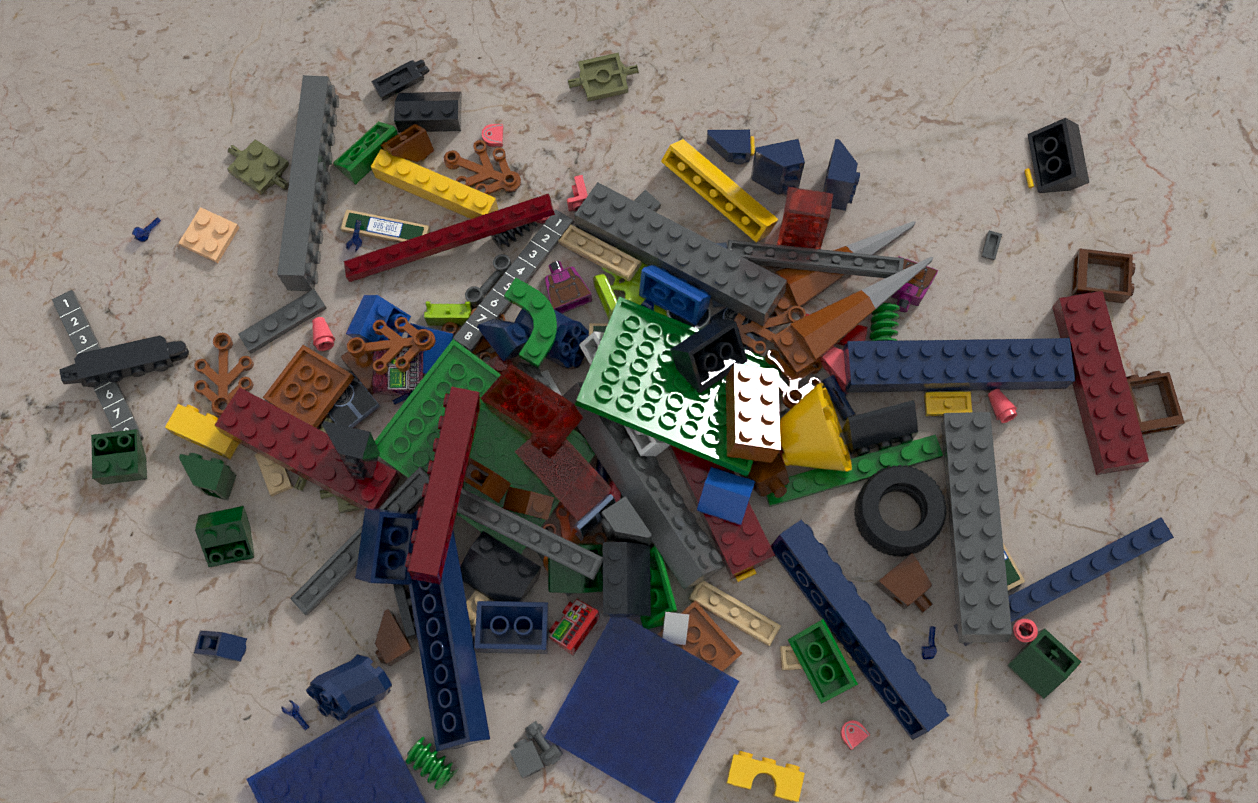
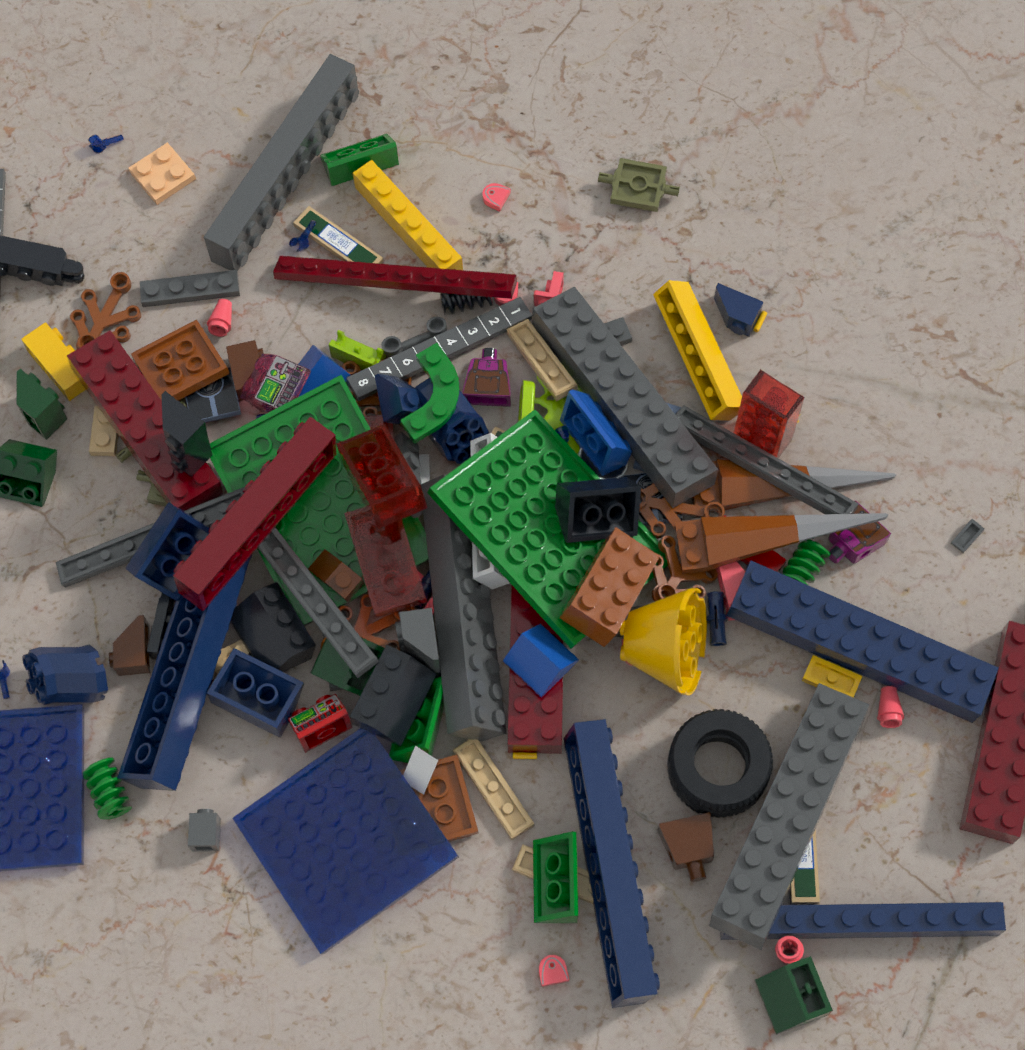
camera: 25 degrees right, 5 degrees down
olive plate [227,139,289,195] -> none
blue slope [346,295,411,353] -> none
dark orange plant [347,317,436,375] -> none
black hinge [371,59,430,101] -> none
reddish brown slope [381,124,434,162] -> none
black slope [394,91,462,133] -> none
dark orange plant [444,140,521,195] -> none
reddish brown slope [464,457,511,503] -> none
dark grey bar [525,721,563,766] -> none
sand blue slope [573,494,616,541] -> none
yellow arch [726,751,805,802] -> none
reddish brown torso [739,453,789,498] -> none
dark blue slope [751,139,805,195] -> none
green plate [766,434,943,507] -> none
dark blue slope [820,139,860,211] -> none
black slope [842,400,918,456] -> none
clear blue hand [921,626,937,660] -> none

